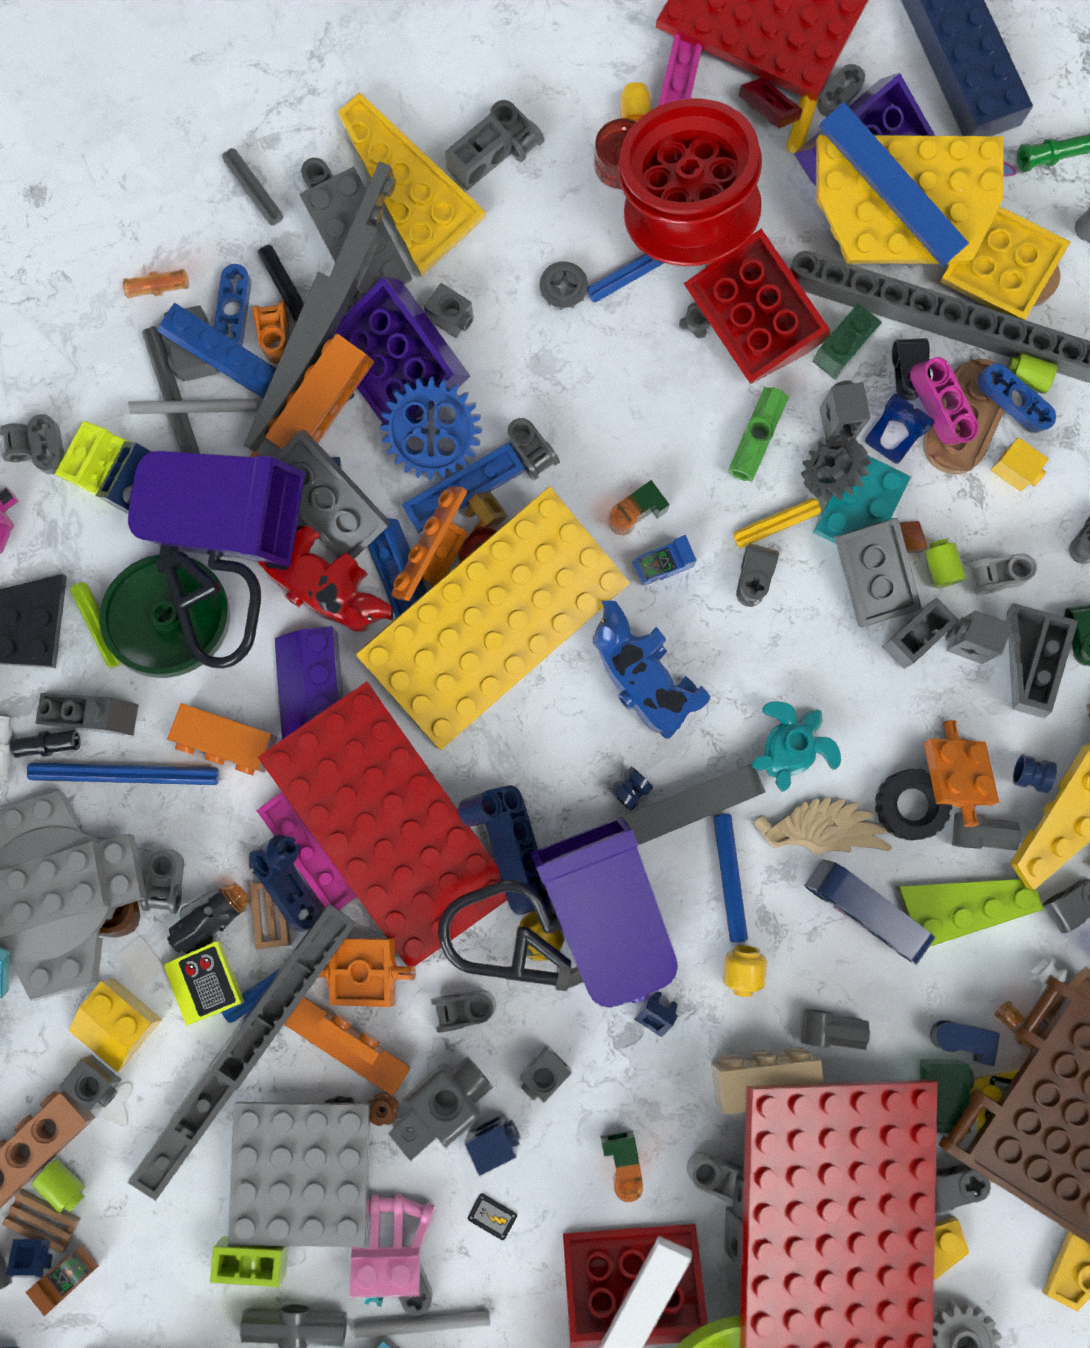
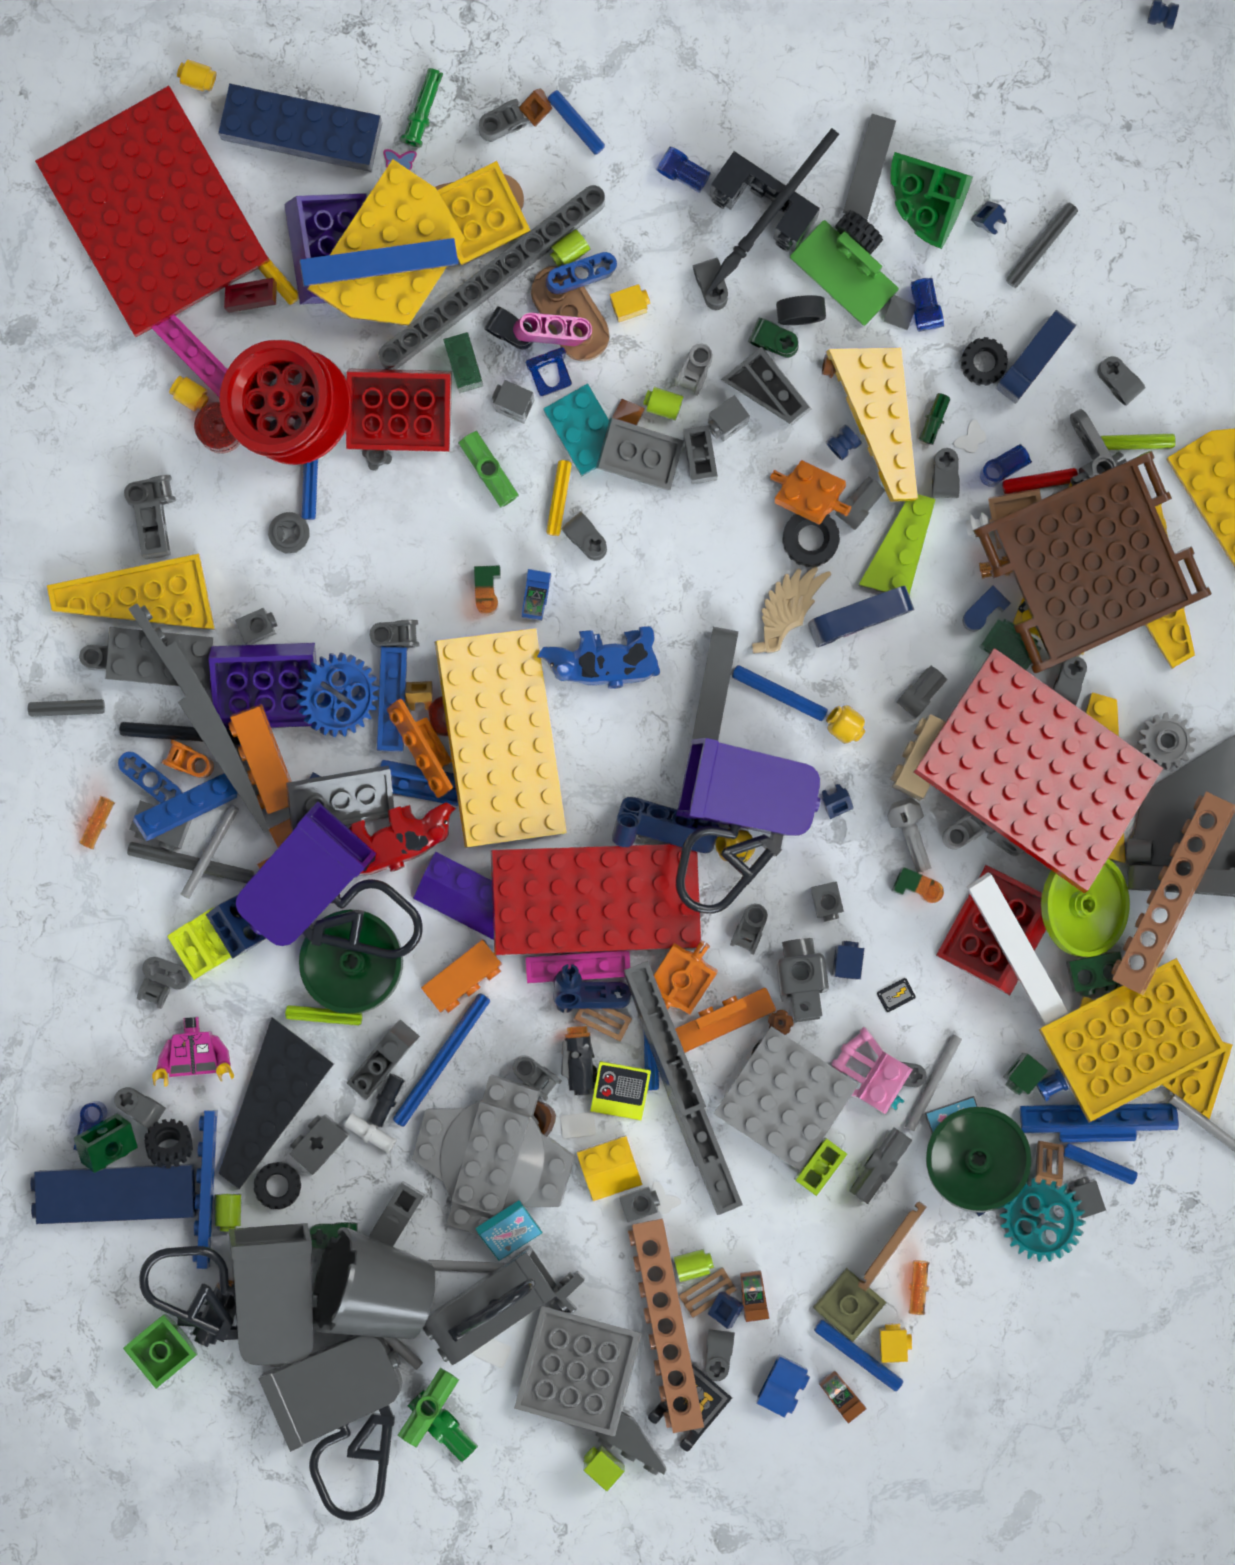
camera: 55 degrees left, 5 degrees up
dark blue wheel [609,766,653,811] -> none
teal animal [751,701,841,792] -> none
dark grey gear [801,435,871,502] -> none
dark grey beam [817,64,865,117] -> none
none -> light grey piece [887,798,932,873]

